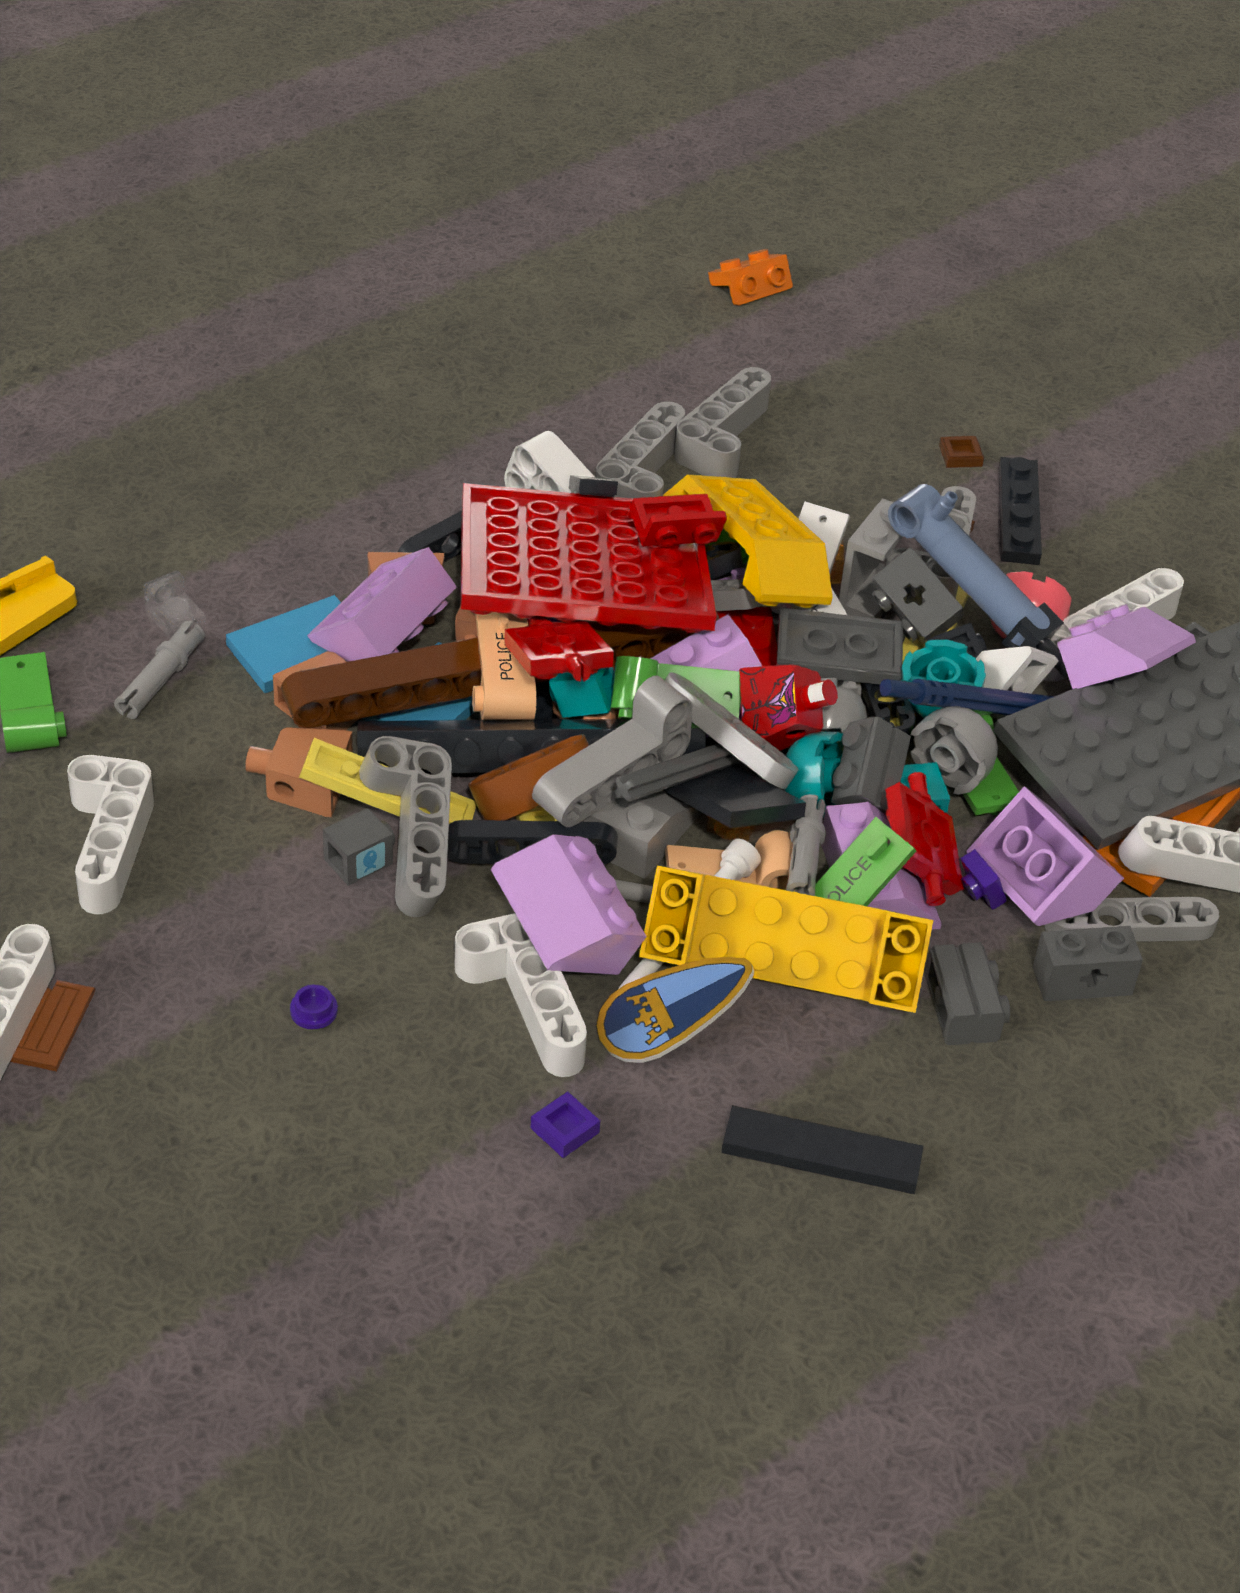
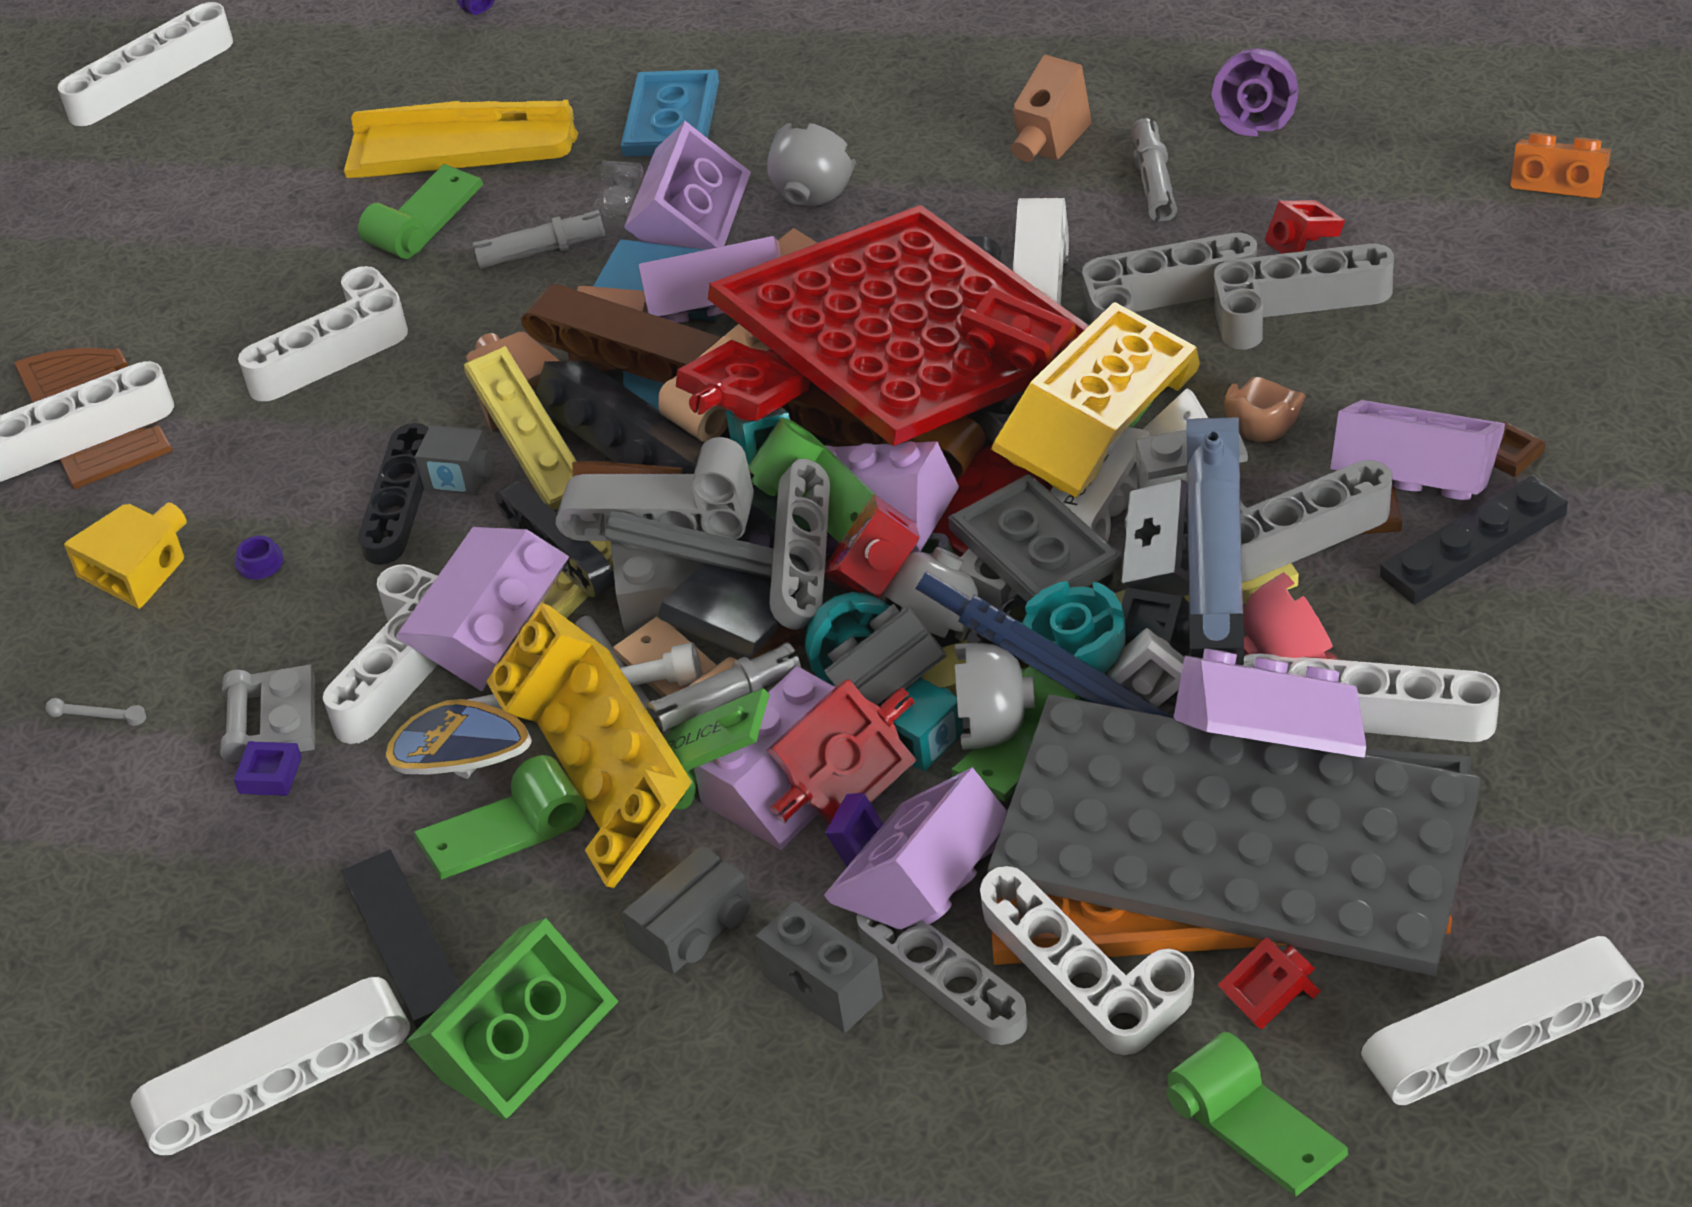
camera: 60 degrees right, 0 degrees up
light grey beam [359,736,452,917] -> none
black tile [569,475,618,497] -> none
none -> light grey hinge [45,698,146,726]
none -> yellow torso [64,502,187,609]
none -> white beam [131,977,410,1155]
none -> light grey plate [220,665,315,763]
none -> black beam [358,423,429,565]
none -> bright green slope [406,918,619,1120]
none -> bright green door [414,755,586,880]
none -> dark azure tile [621,69,719,156]
none -> lavender slope [624,121,751,250]
none -> light grey cylinder [766,123,856,206]
none -> nougat torso [1011,54,1092,162]
none -> light grey pin [1131,118,1177,222]
none -> medium lavender cylinder [1211,48,1299,136]
none -> nougat hair [1223,377,1306,443]
none -> red bracket [1265,200,1346,254]
none -> lavender slope [1330,400,1505,500]

